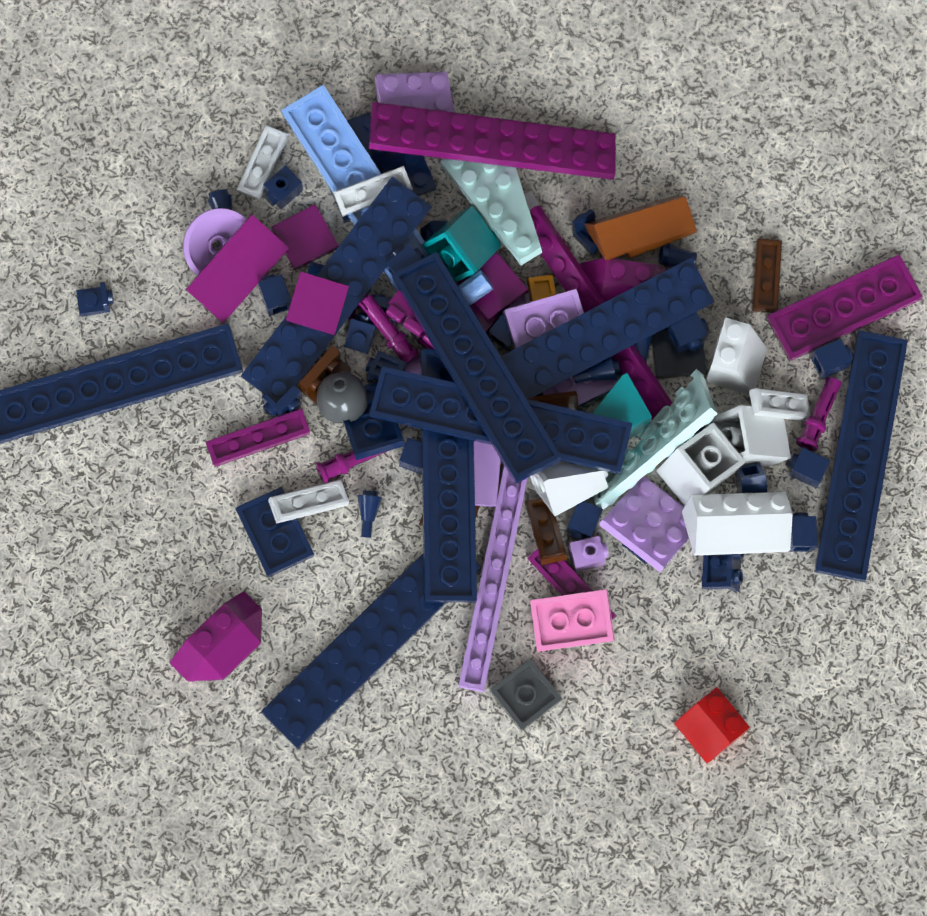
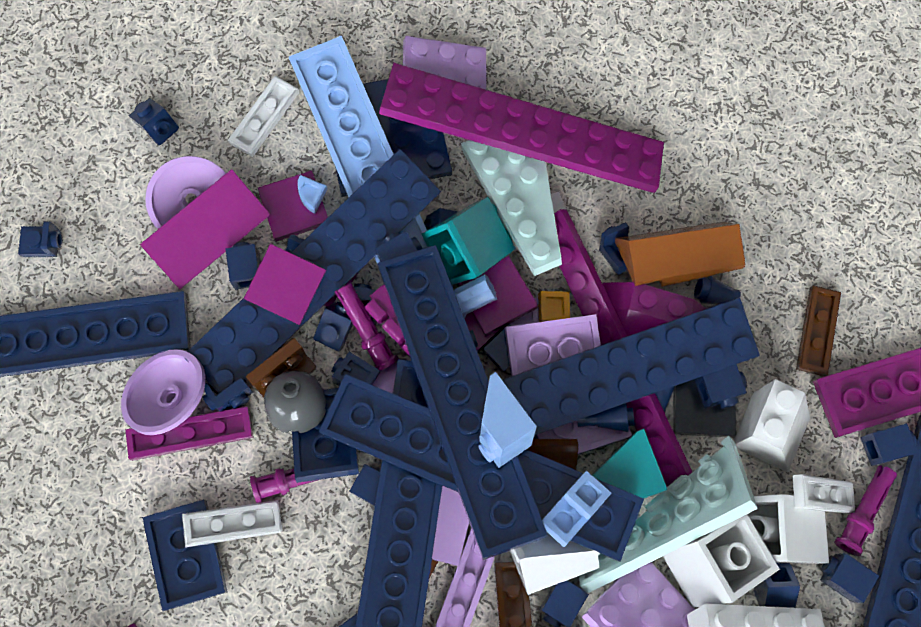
camera: 10 degrees right, 0 degrees up
dark blue cone [208,189,232,210] -> none
dark blue brick [263,165,303,210] -> none
white tile [333,166,413,217] -> none
dark blue cone [357,490,383,538] -> none
none -> lavender dish [121,350,205,435]
none -> dark blue bracket [129,98,179,145]
none -> light blue tile [298,175,327,214]
none -> light blue slope [478,372,537,468]
none -> light blue slope [542,470,611,547]

